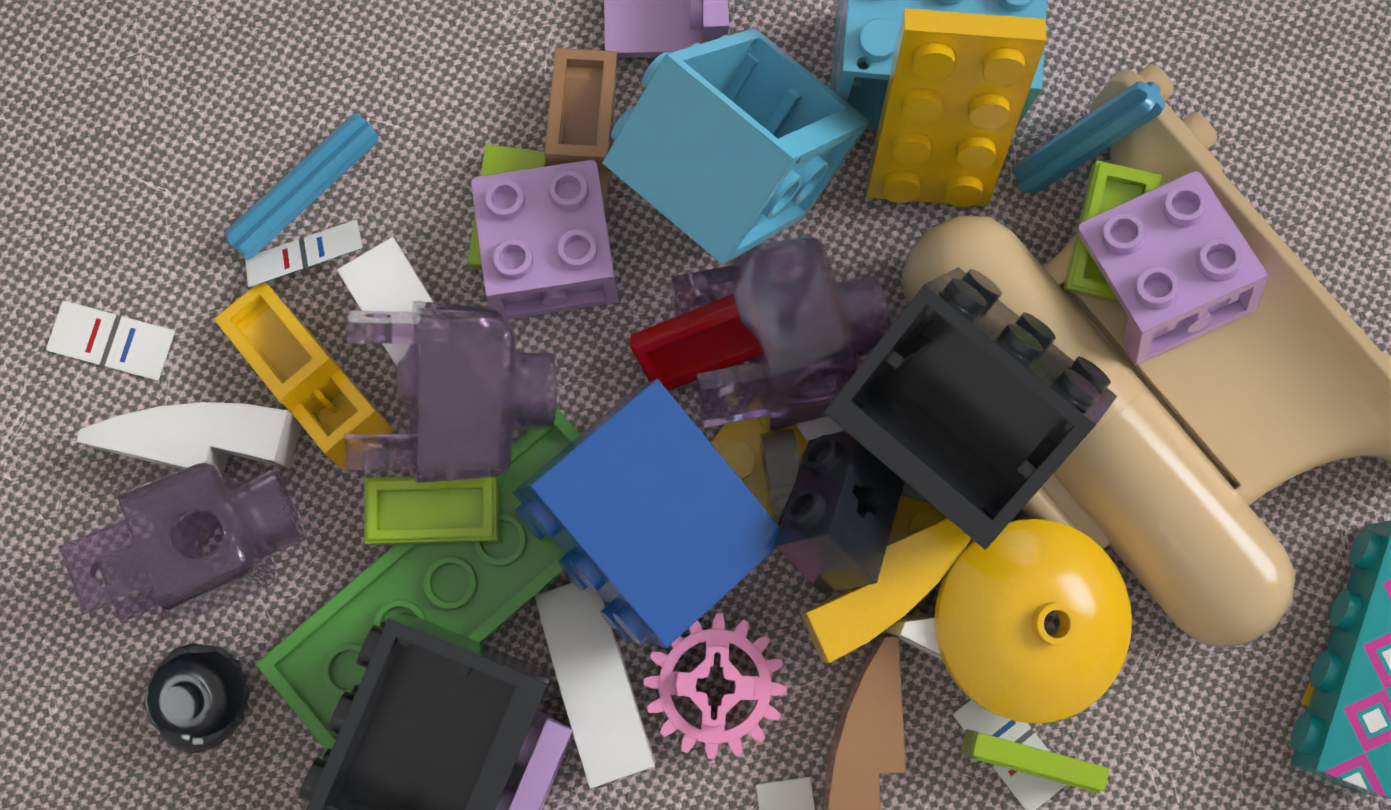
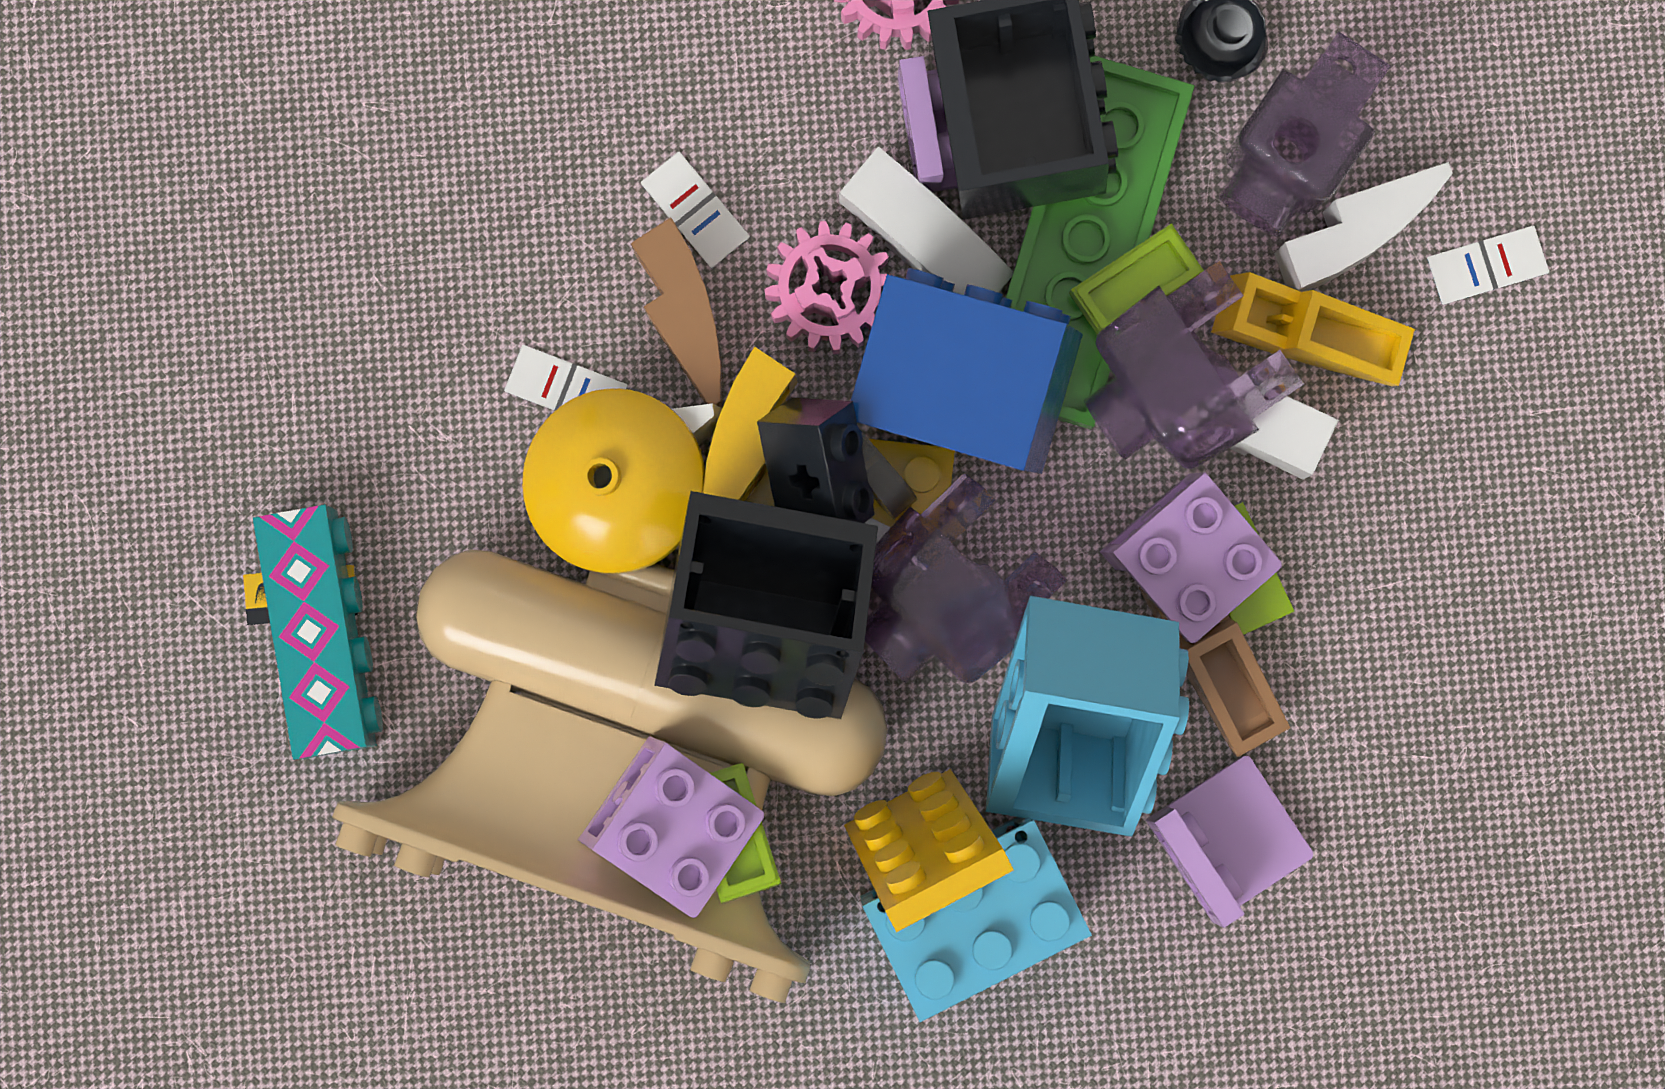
camera: 150 degrees right, 5 degrees up
dark azure axle [224,114,379,259] -> none
white sticker [245,220,363,287] -> none
red tile [629,289,773,391] -> none
lime tile [961,729,1110,794] -> none
dark azure axle [1013,81,1165,193] -> none

